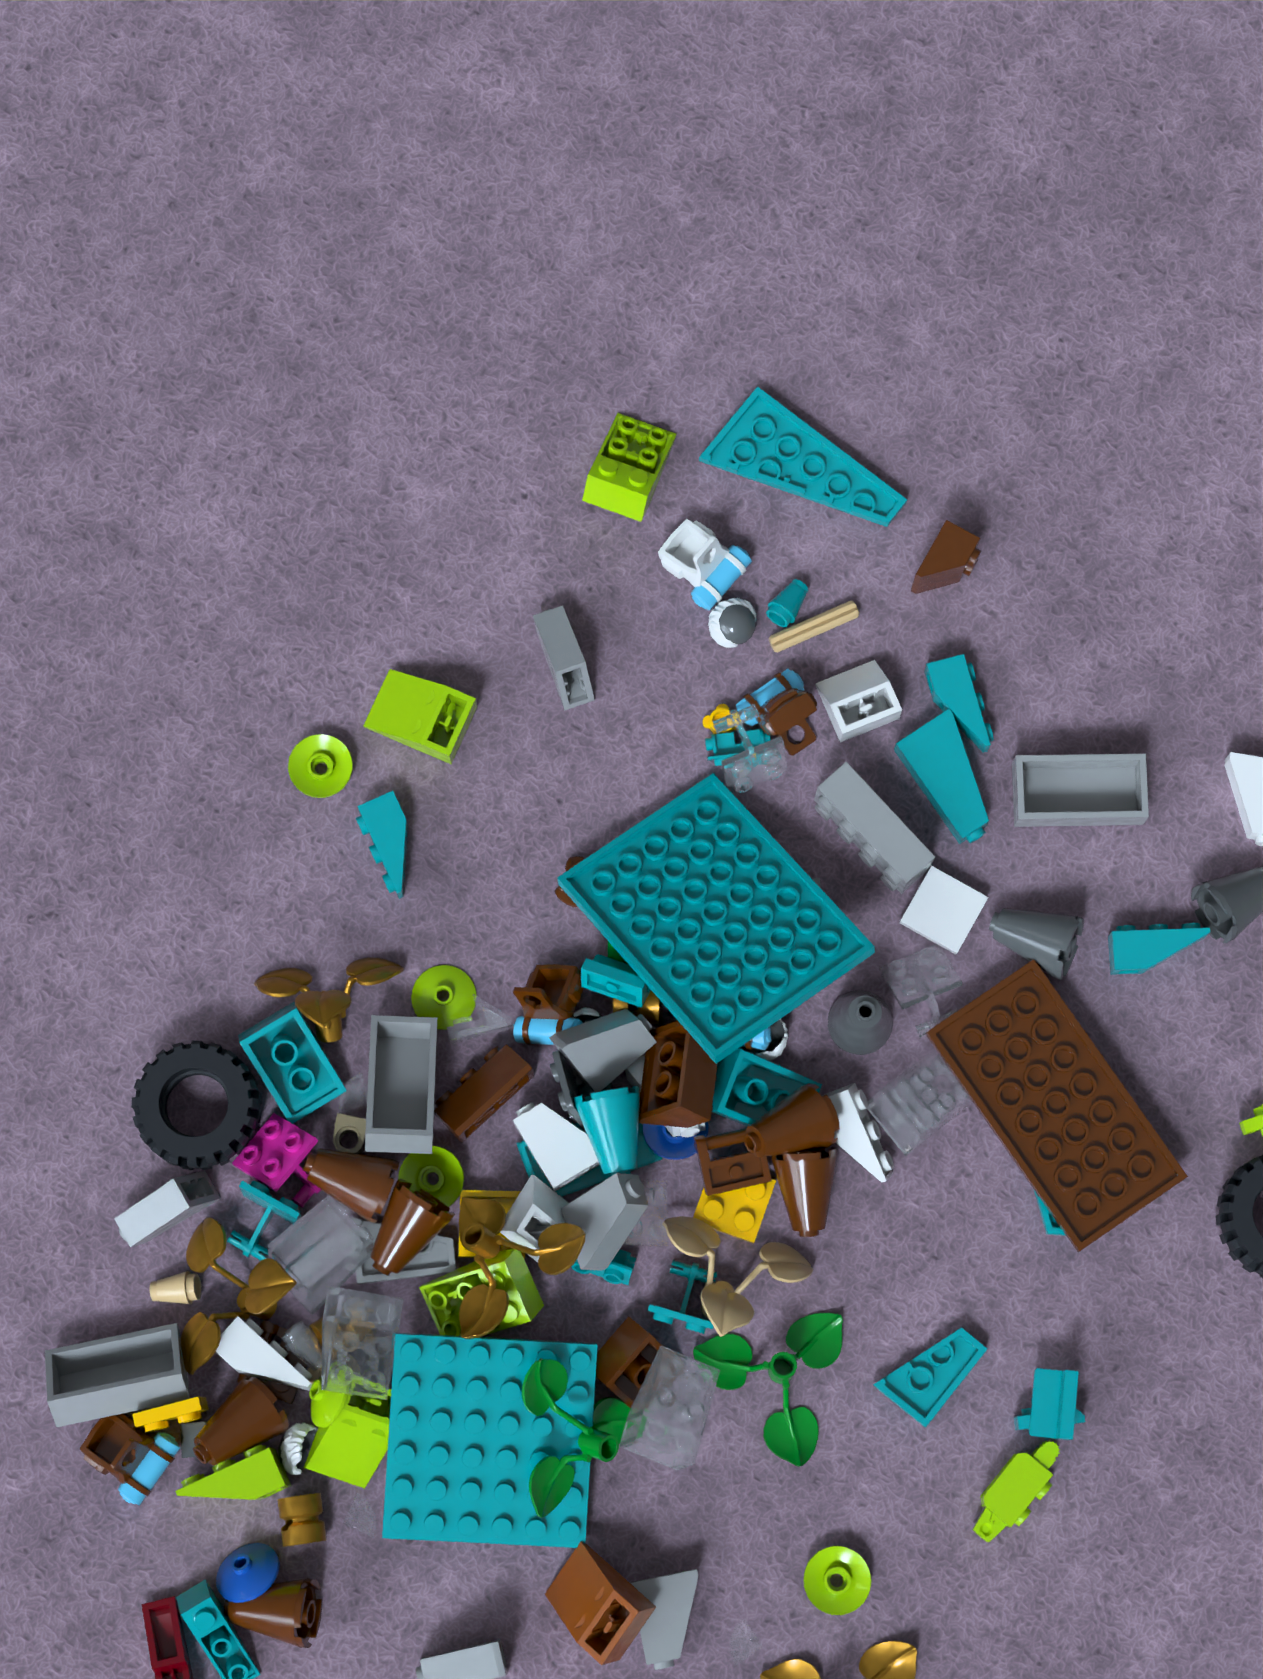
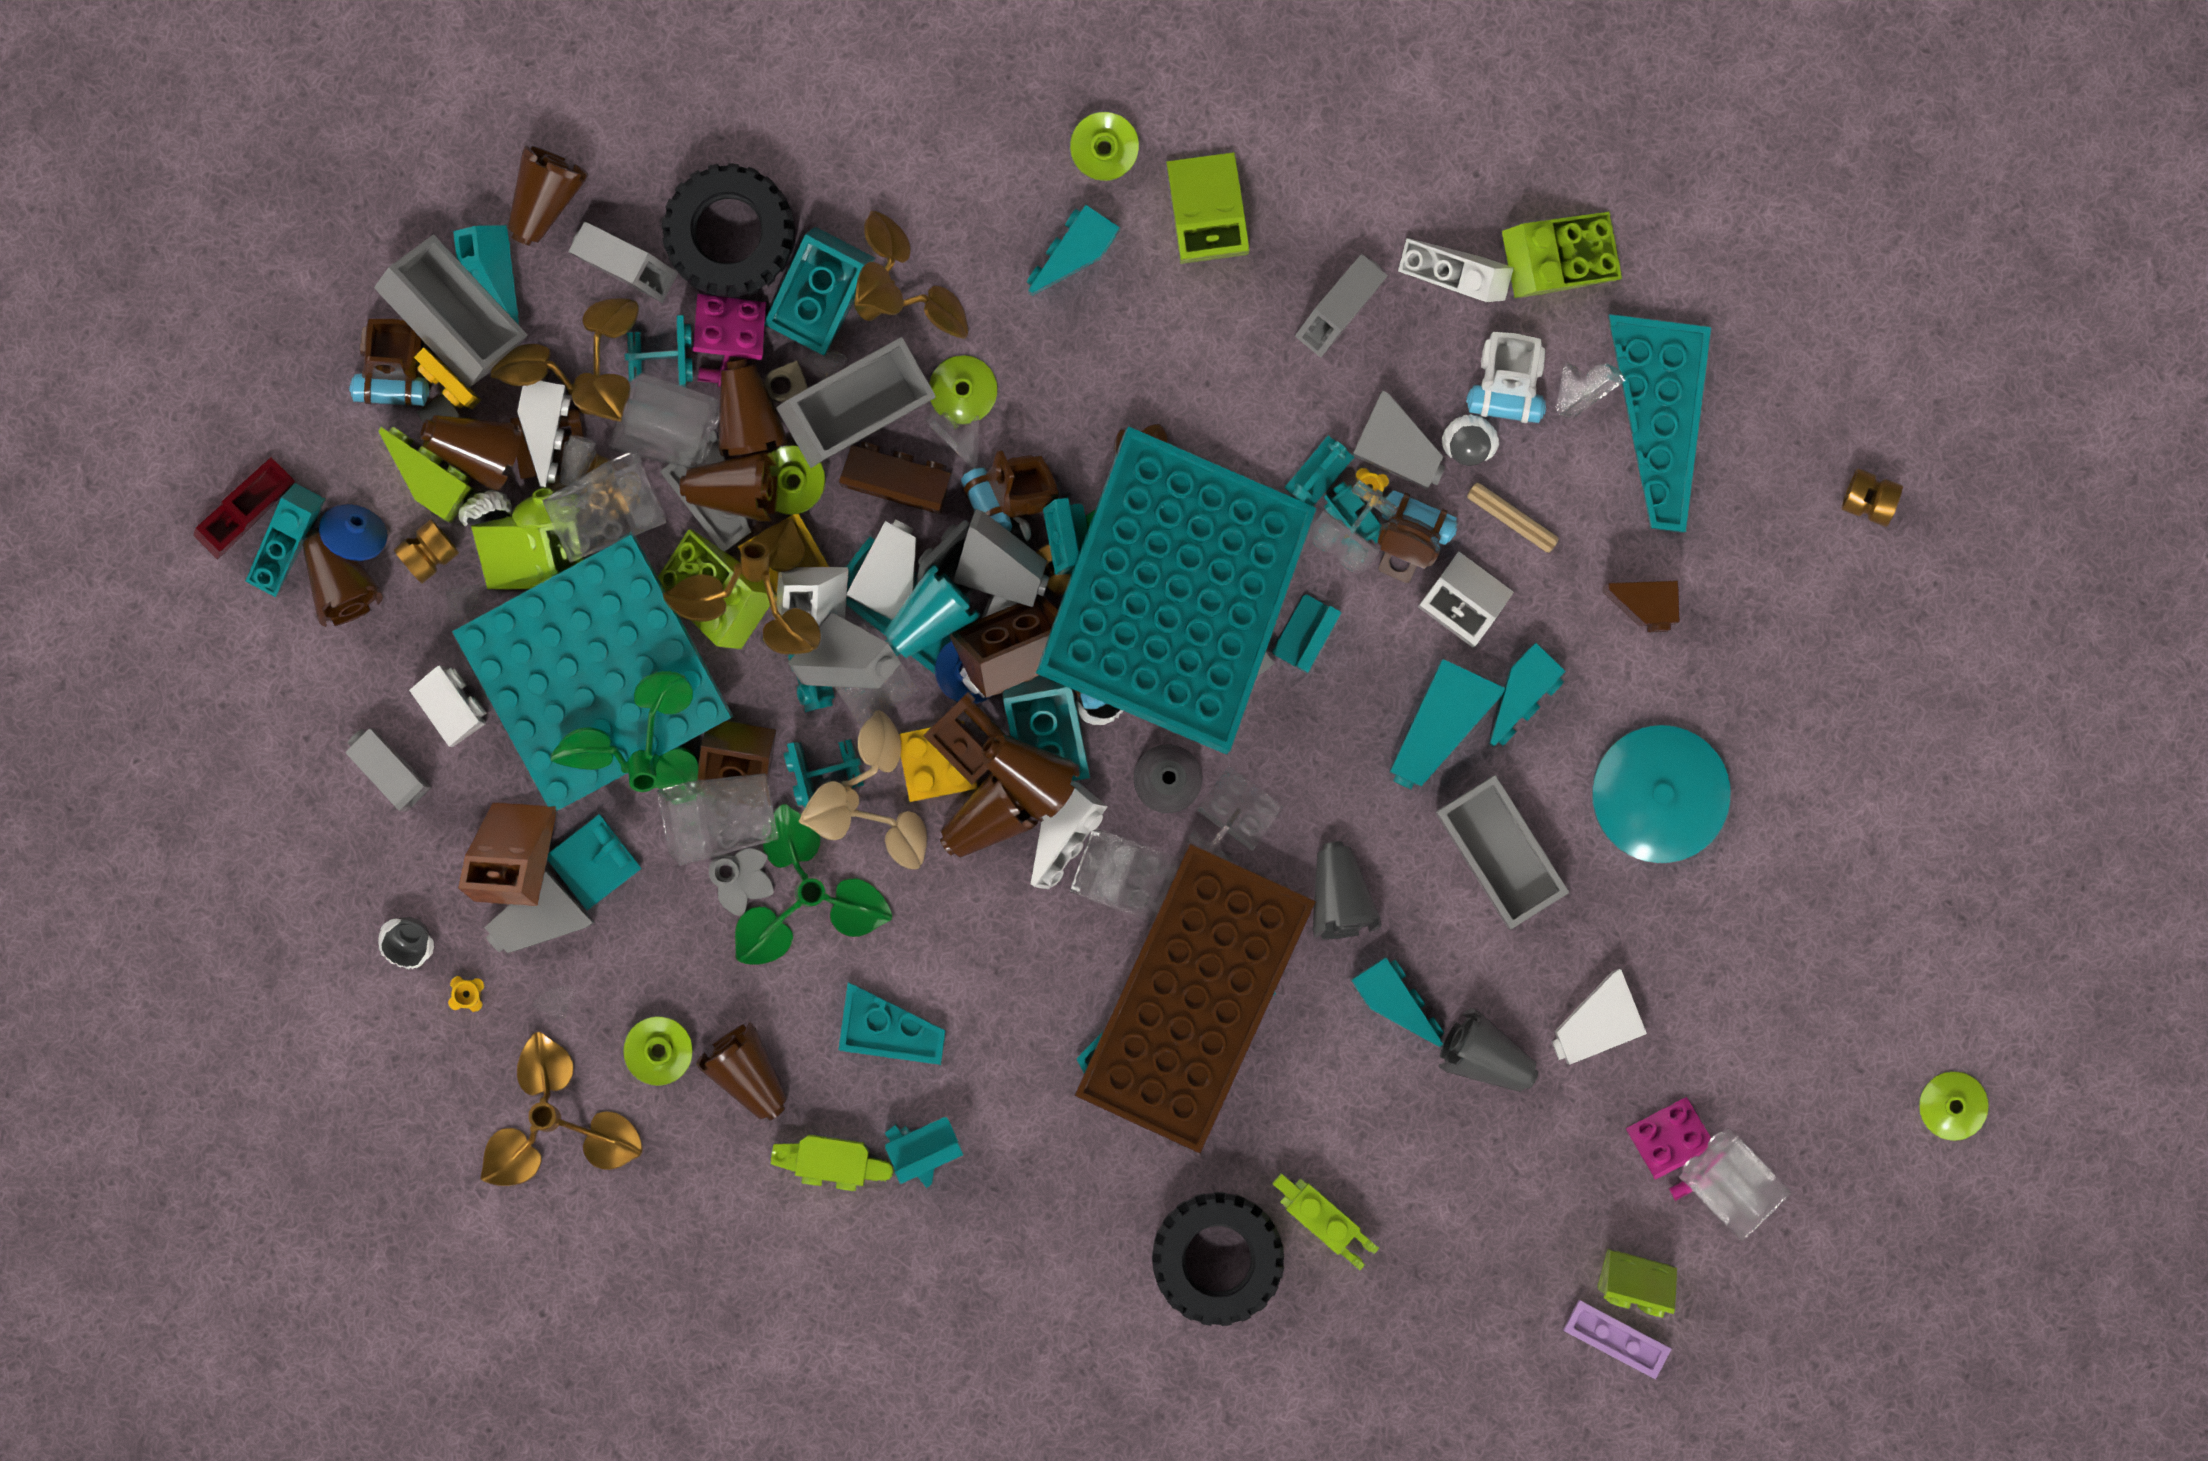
camera: 55 degrees right, 10 degrees up
tan cone [150,1271,201,1304] -> none
teal cone [766,579,809,627] -> none
light grey piece [814,762,935,894] -> none
white tile [900,866,988,954] -> none
none -> white slope [409,665,487,747]
none -> teal slope [453,225,519,325]
none -> reddish brown cone [508,146,588,246]
none -> teal plate [547,814,642,911]
none -> reddish brown cone [696,1022,787,1120]
none -> light grey plate [709,848,774,916]
none -> teal panel [1272,595,1342,673]
none -> teal hinge [1284,435,1354,506]
none -> light grey slope [1352,390,1445,490]
none -> white slope [1398,238,1514,302]
none -> clear slope [1556,362,1626,420]
none -> teal dish [1592,725,1731,863]
none -> pearl gold wheel [1841,468,1903,527]

